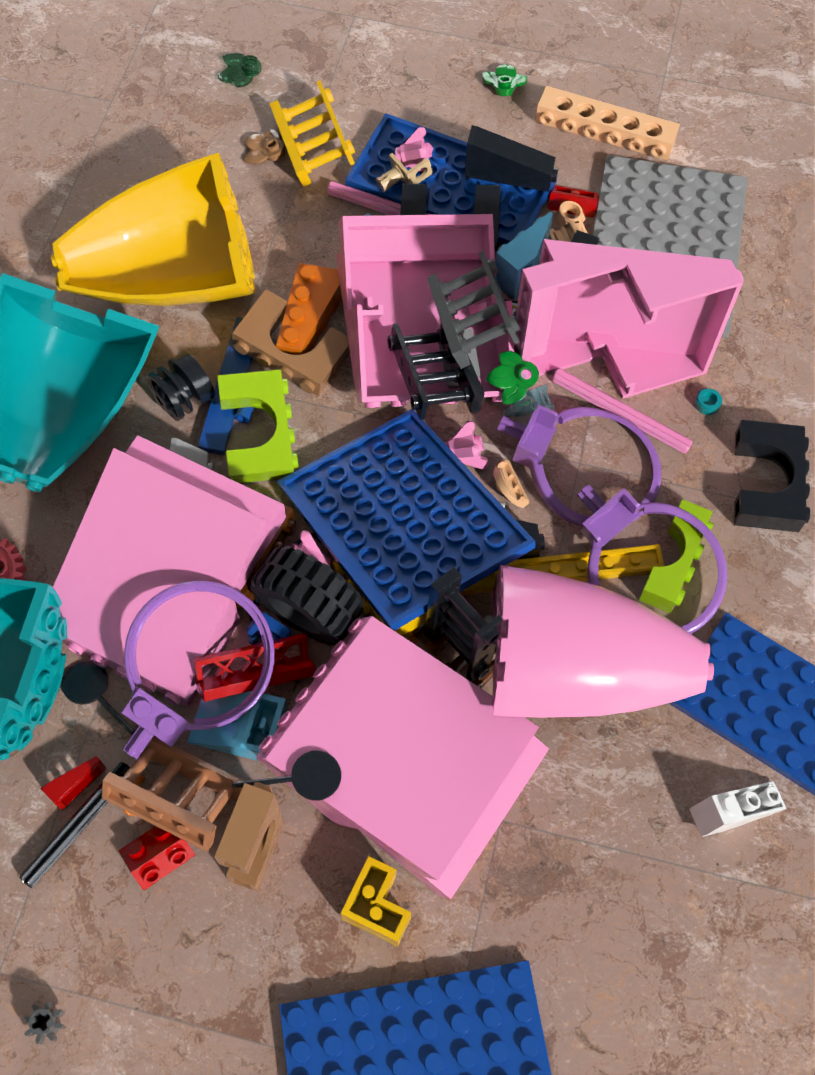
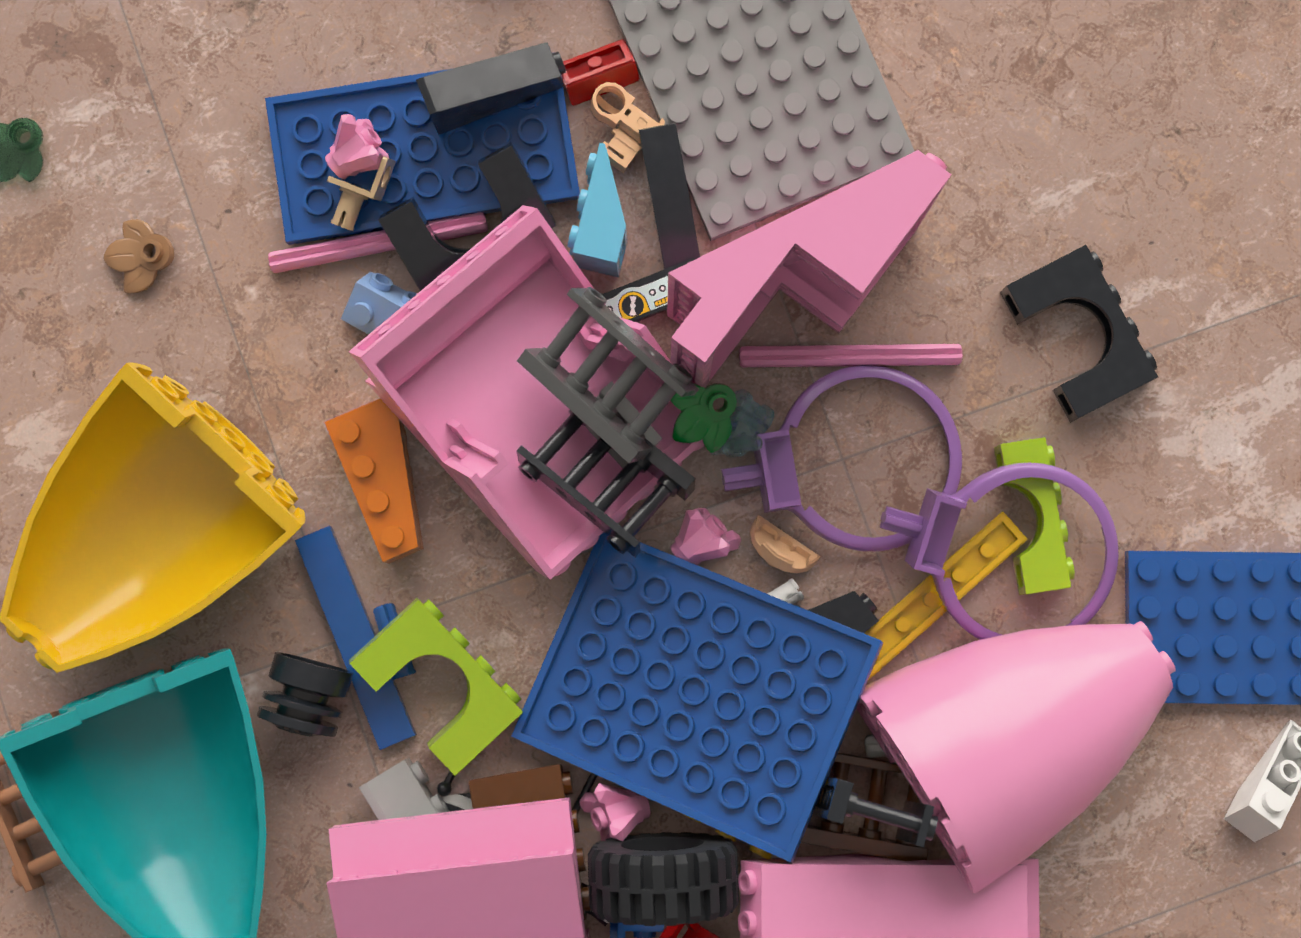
camera: 30 degrees left, 20 degrees up
medium nougat arch [232,289,350,396] -> none
yellow fence [269,80,356,187] -> none
teal tile [695,388,722,415] -> none

